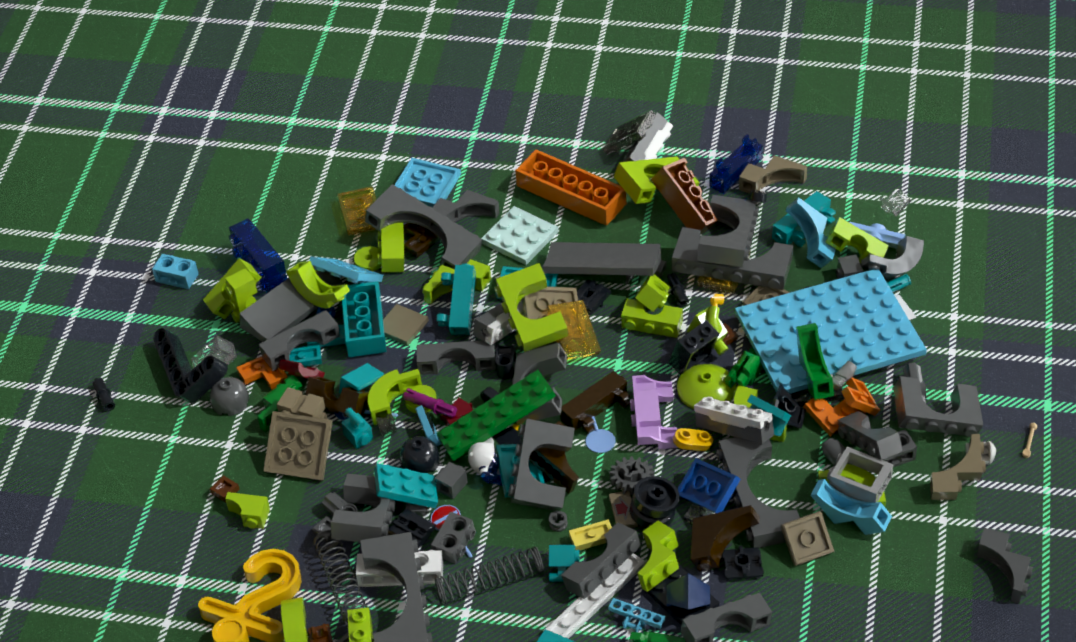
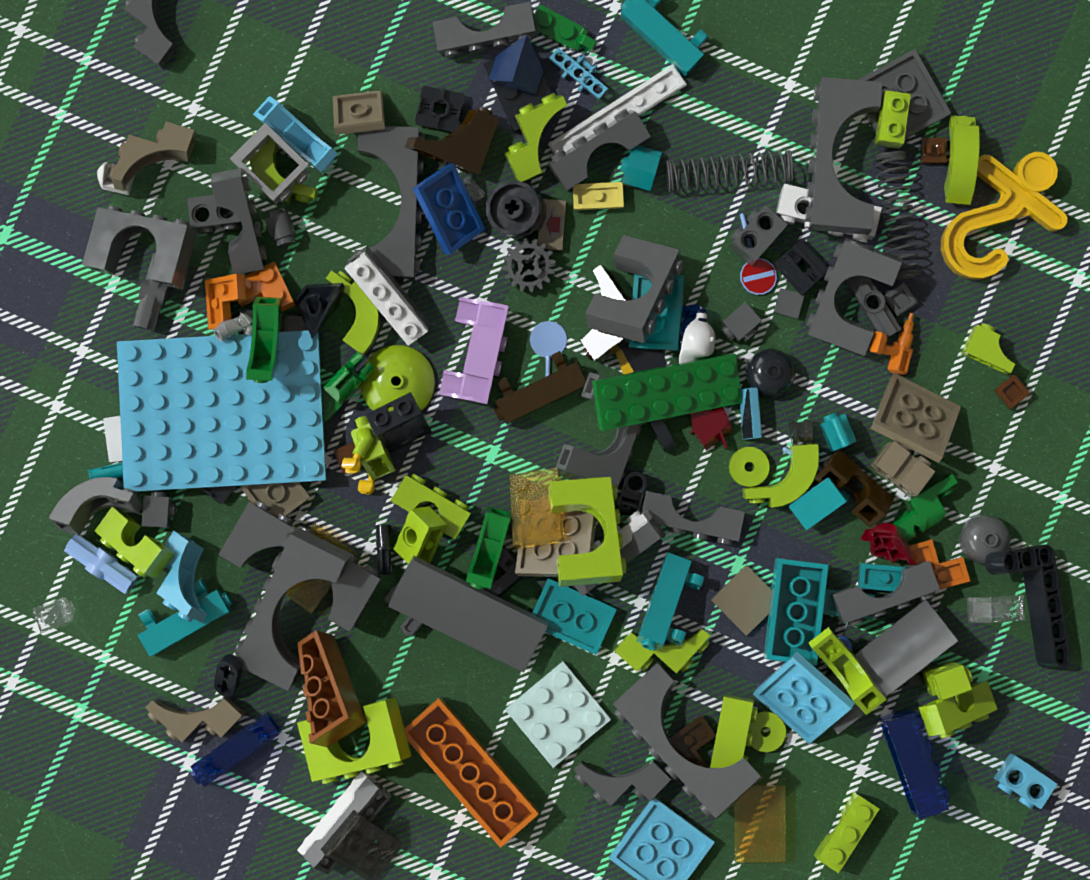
camera: 170 degrees left, 40 degrees up
teal plate [374,463,438,508] -> none
magenta axle [403,388,457,418] -> none
dark grey bush [549,511,568,532] -> none
yellow plate [673,428,713,451] -> none
teal panel [747,395,791,437] -> none
tan hinge [1022,423,1037,458] -> none
none -> green arch [466,506,513,590]
none -> lime arch [814,792,879,873]
none -> orange piece [870,313,914,375]

